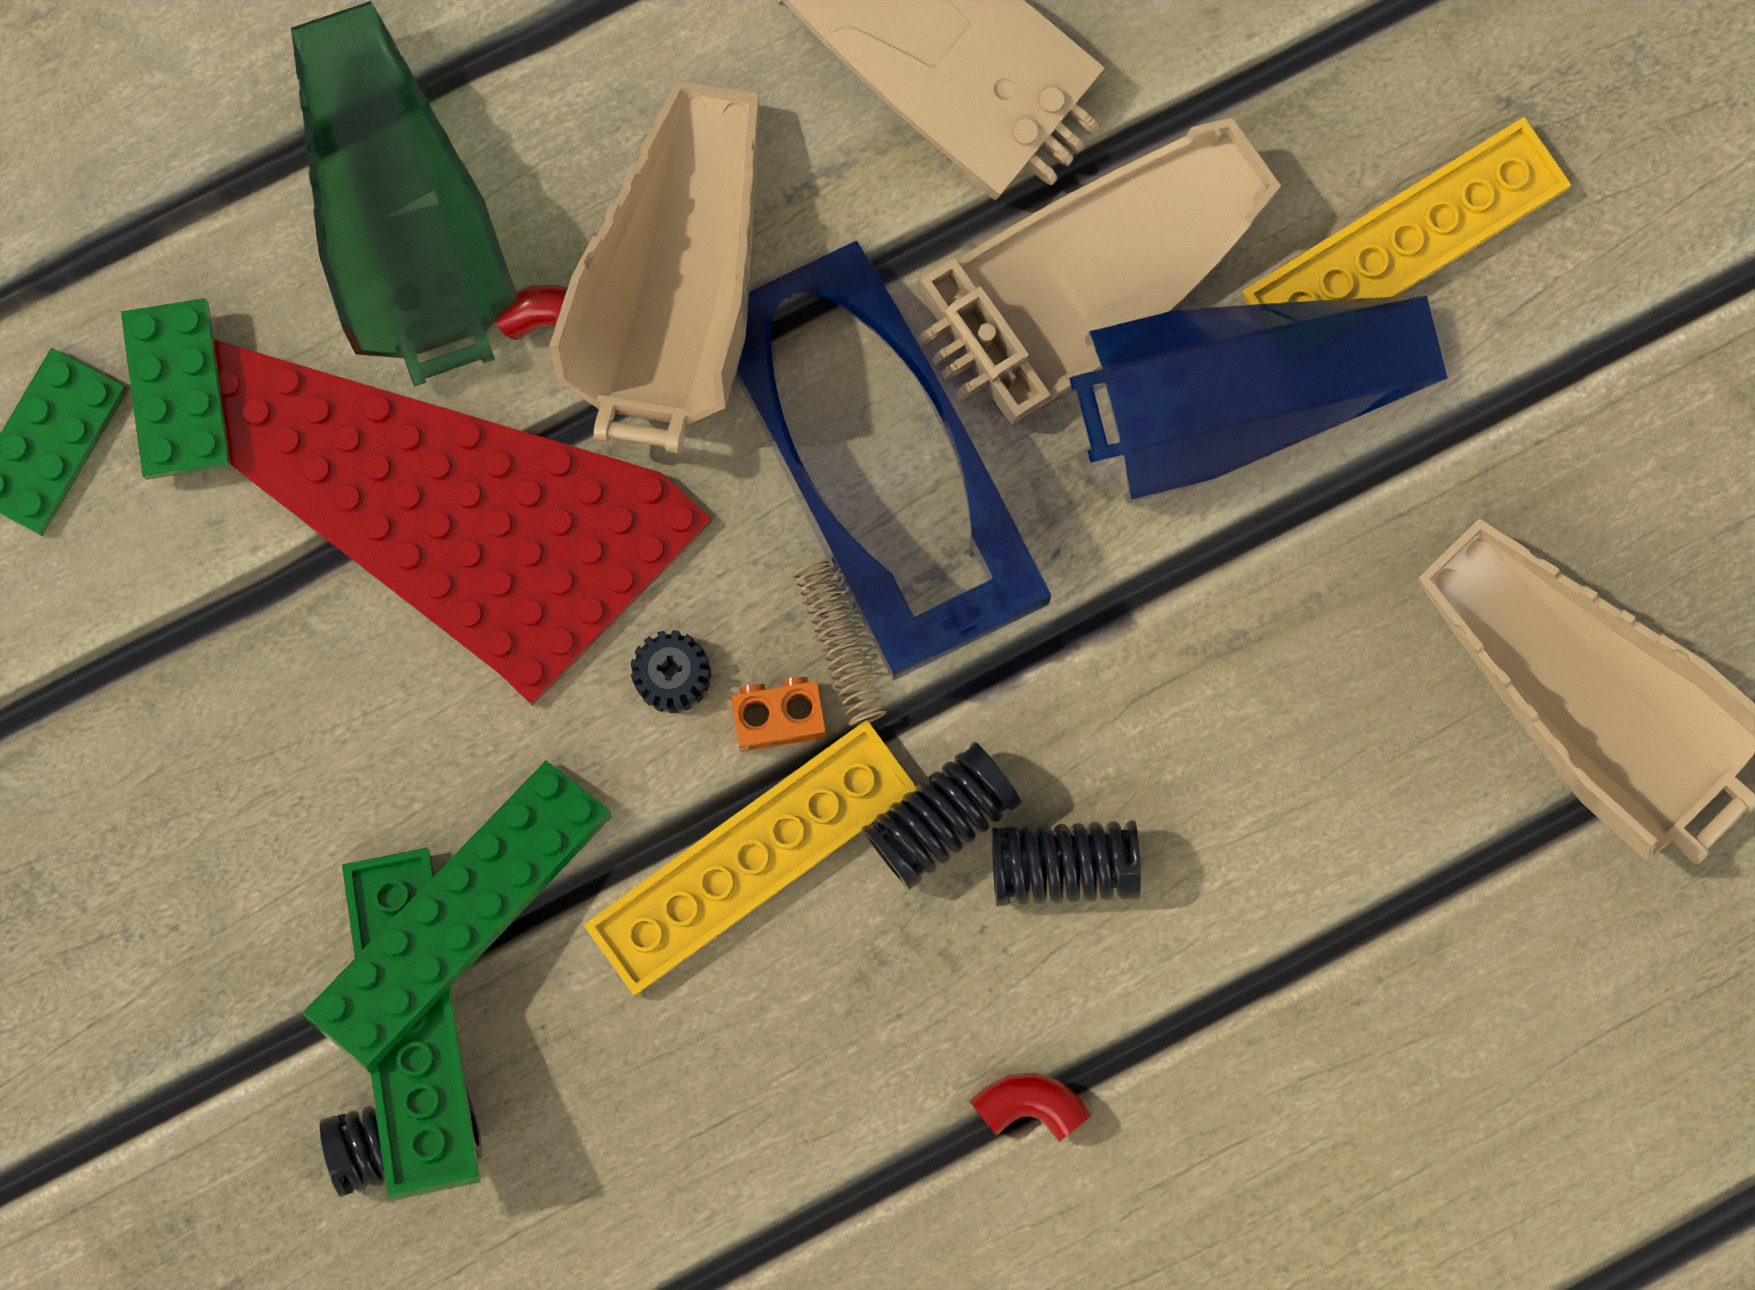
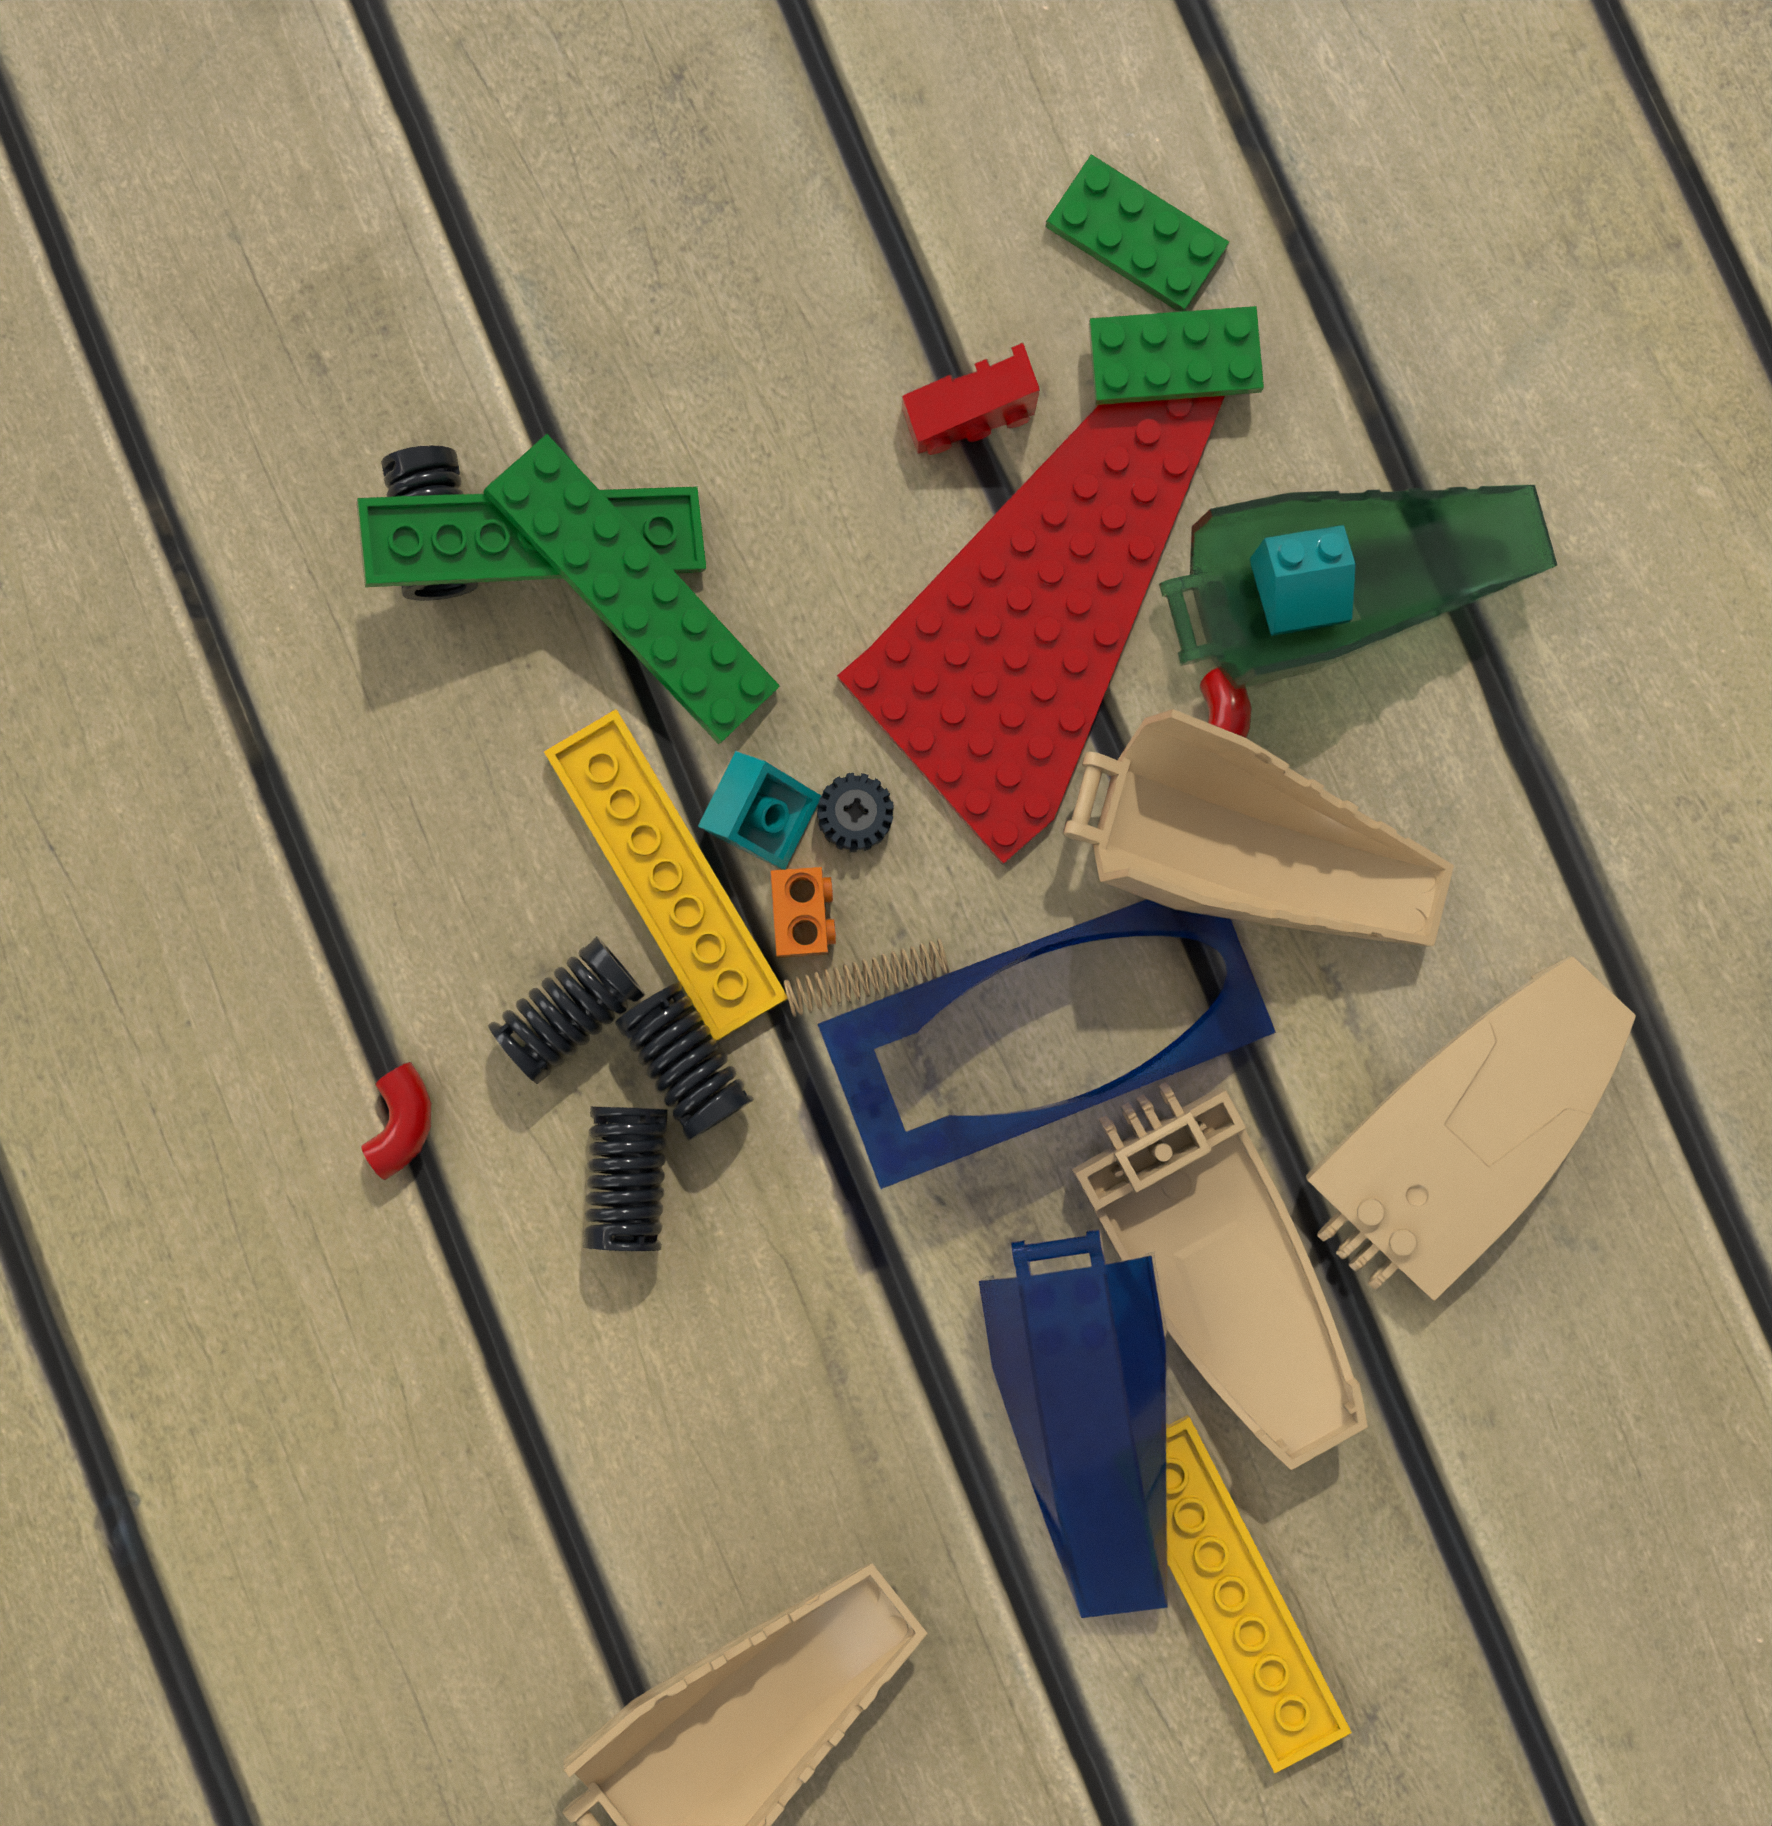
camera: 95 degrees right, 5 degrees up
none -> black piece [488,936,646,1084]
none -> teal slope [698,751,821,870]
none -> red wedge [902,343,1040,455]
none -> teal slope [1249,525,1355,636]

